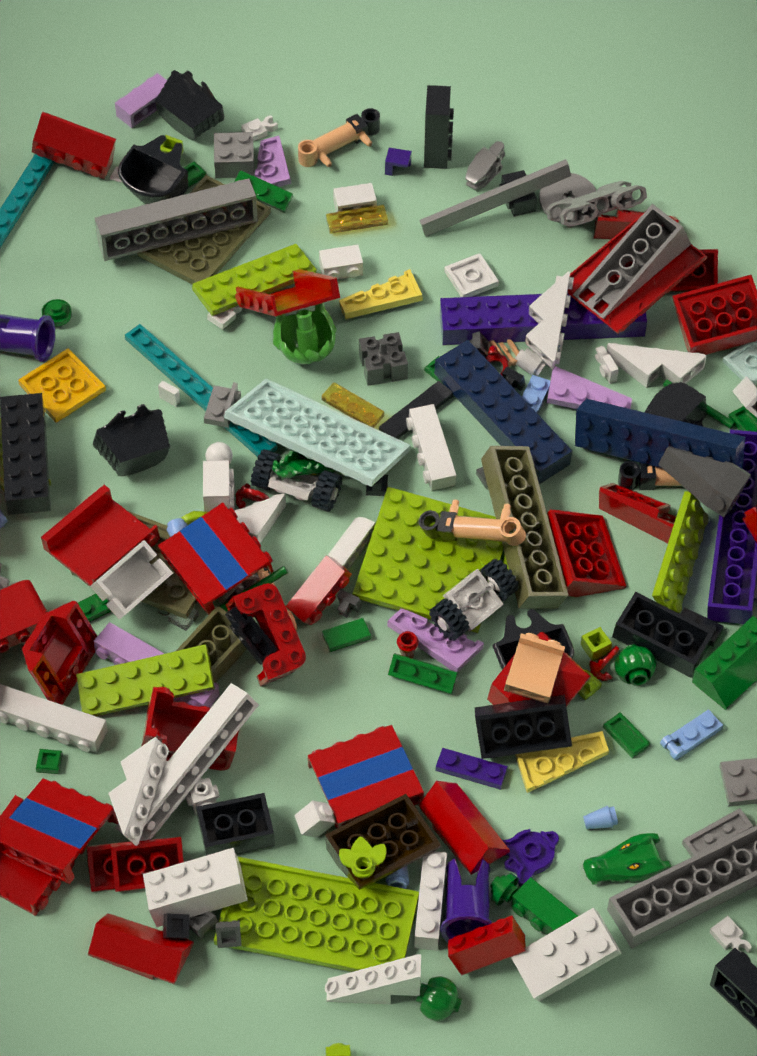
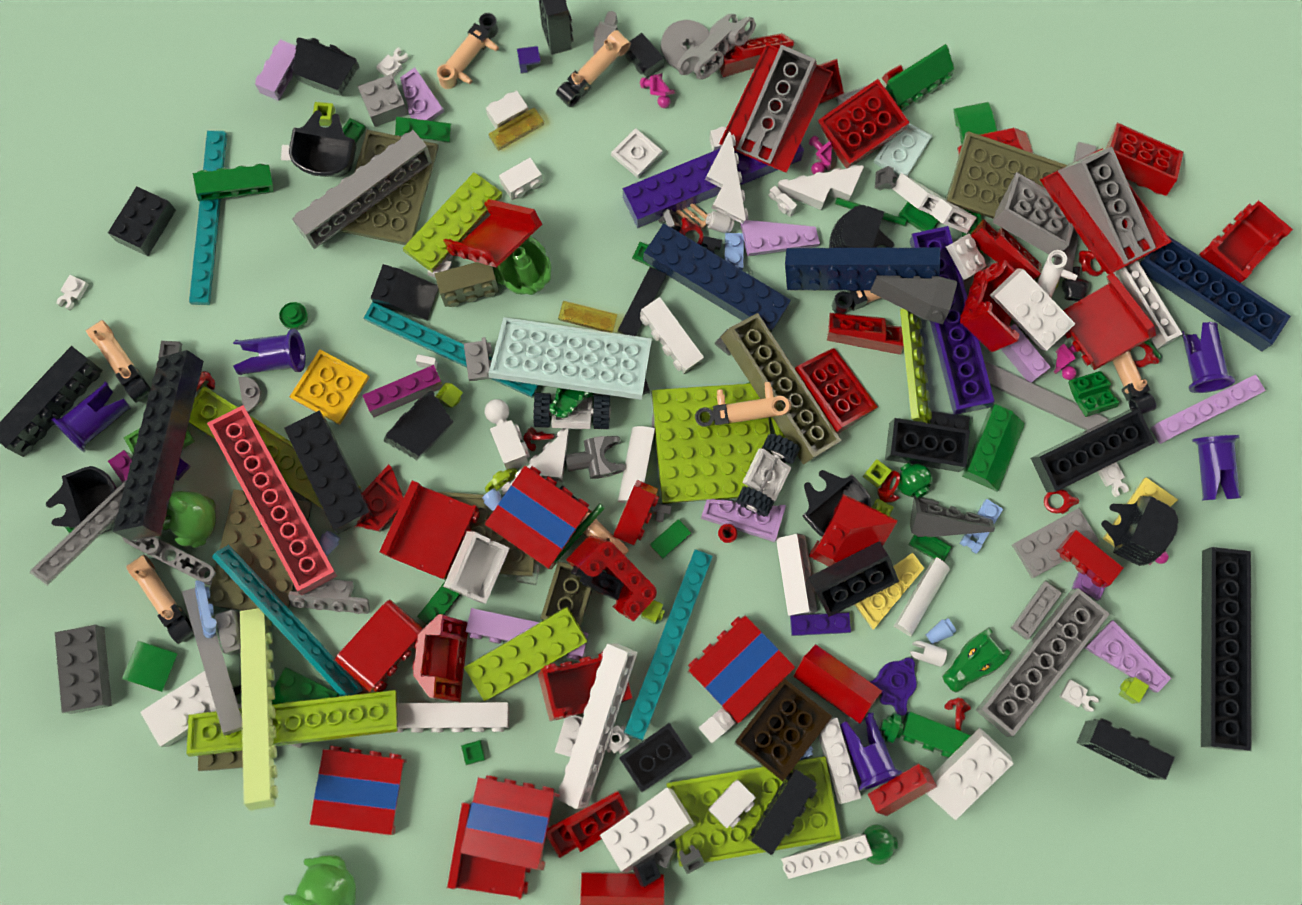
camera: 25 degrees left, 20 degrees up
red slope [32,112,116,180] -> none
white slope [108,737,169,846] -> none
light yellow wing [339,269,423,319] -> none
lime plate [339,836,386,878] -> none
dark grey brick [359,332,408,386] -> none
green plate [388,653,458,694] -> none
light grey tile [419,159,571,237] -> none
light nougat panel [504,633,565,703] -> none
none -> green brick [193,164,274,201]
none -> red wing [356,464,404,532]
none -> magenta brick [362,365,443,418]
none -> black slope [370,264,439,321]
none -> olive brick [434,262,499,307]
none -> lime plate [435,383,463,408]
none -> light nougat piece [556,30,631,107]
none -> dark grey connector [566,436,626,479]
none -> teal plate [624,549,713,741]
none -> dark pink piece [639,73,675,108]
none -> lime plate [641,600,665,624]
none -> white brick [708,780,755,828]
none -> black brick [747,769,817,856]
none -> white brick [776,534,818,616]
none -> dark pink piece [809,136,832,174]
none -> dark grey tile [875,166,896,190]
none -> white brick [894,557,950,637]
none -> dark grey wedge [910,496,995,537]
none -> white piece [910,641,947,667]
none -> red piece [944,697,971,731]

